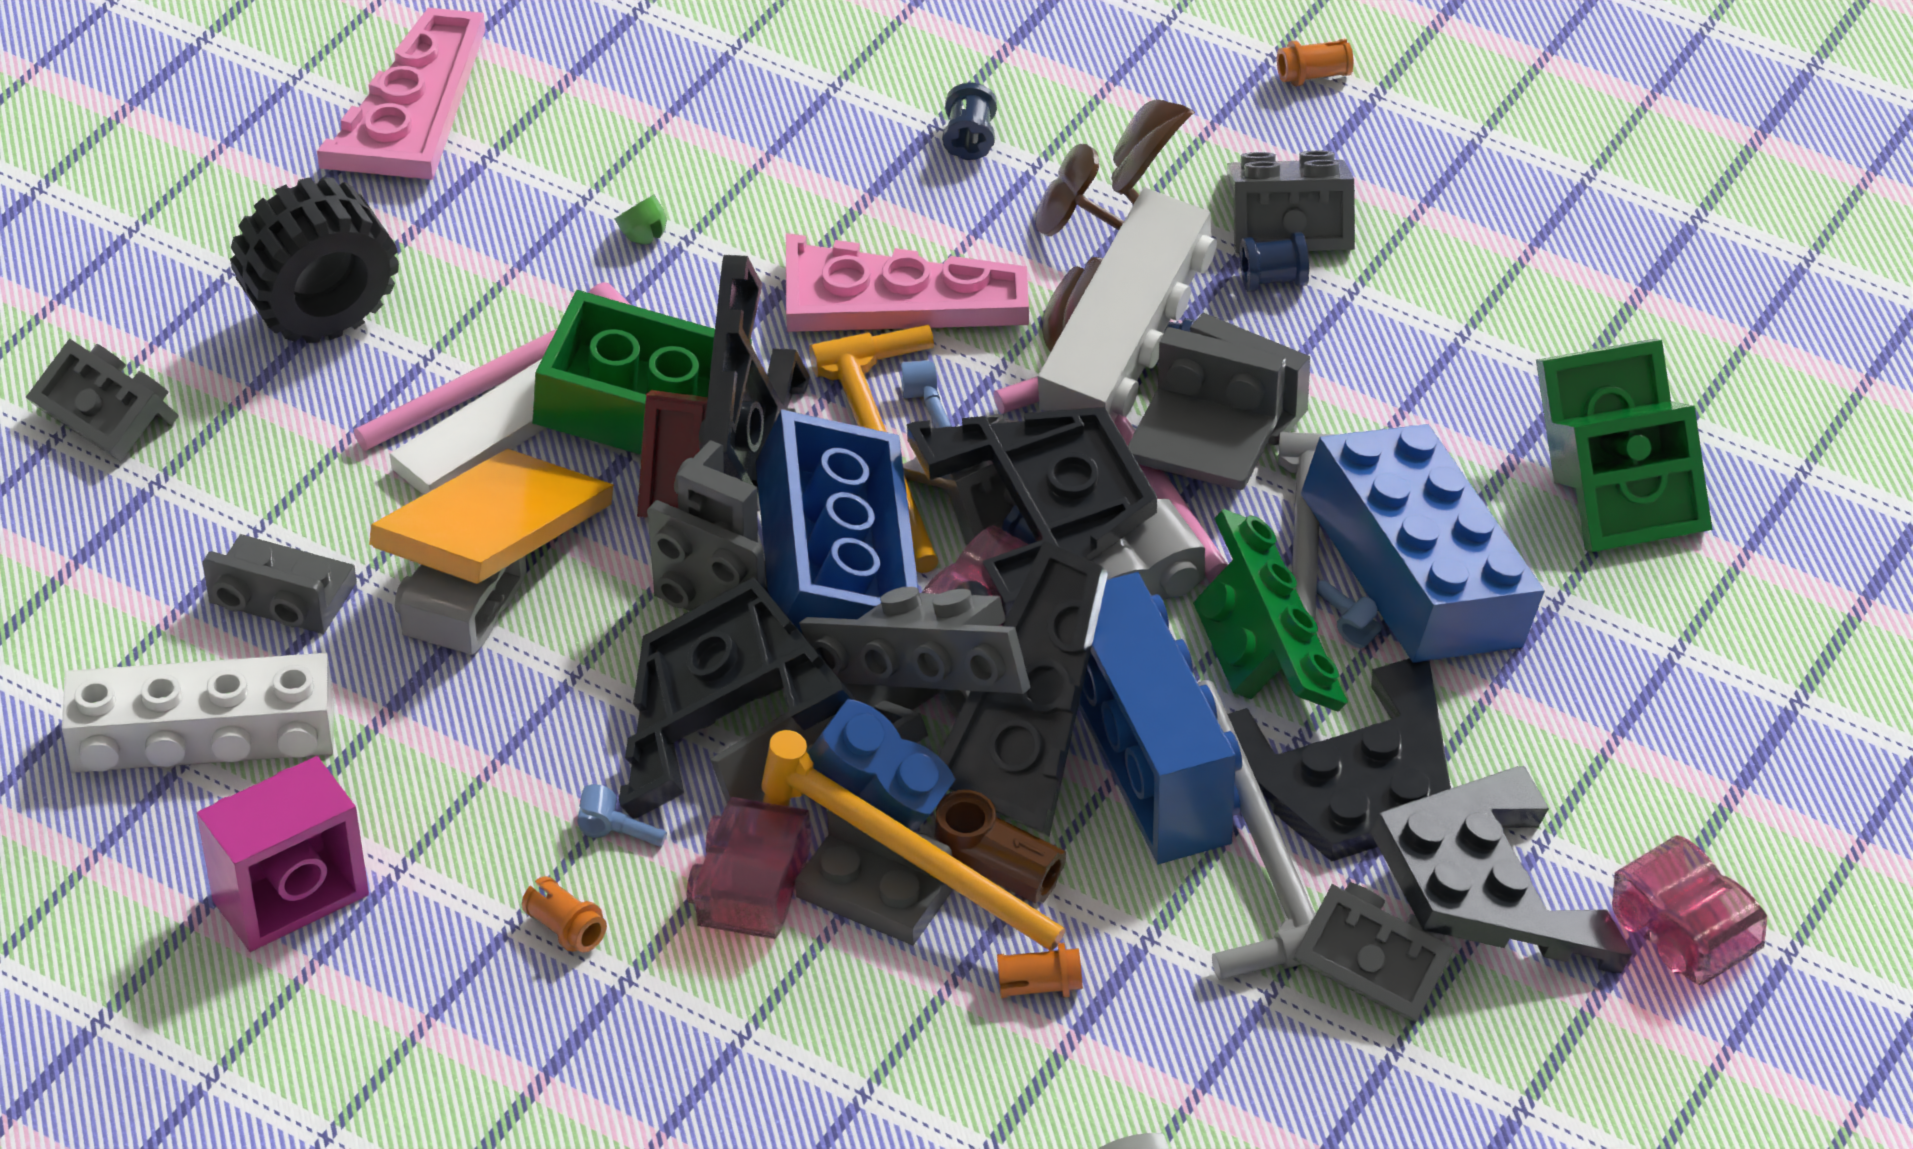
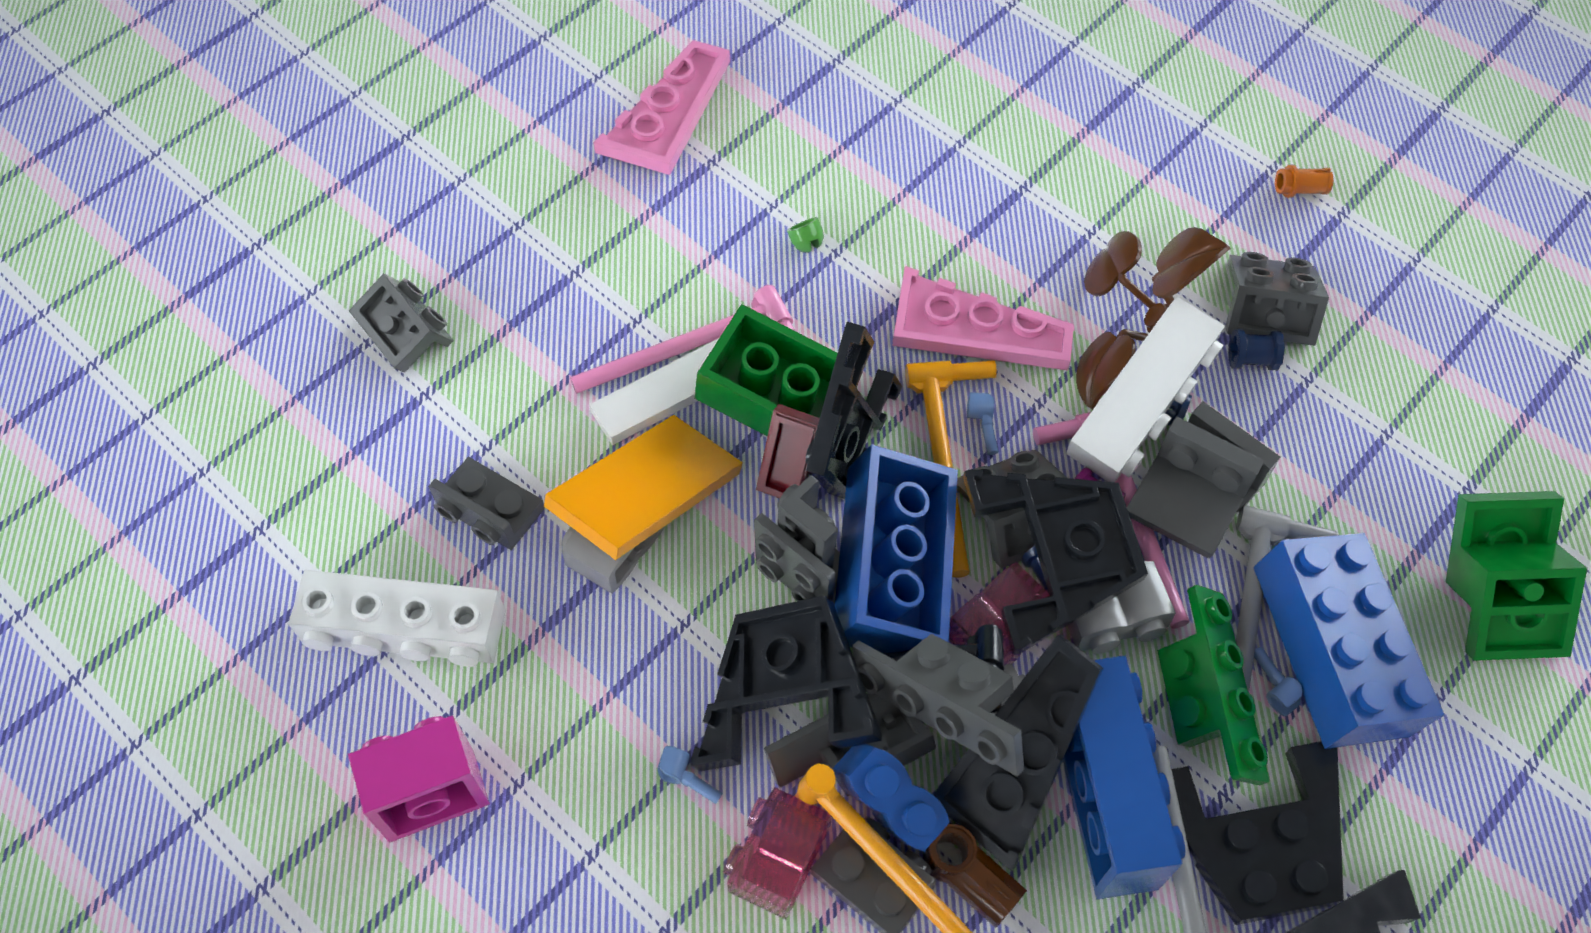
camera: 10 degrees right, 15 degrees up
black tyre [230,177,399,343] -> none
orange pin [522,876,607,953] -> none
dark blue bush [942,82,997,160] -> none

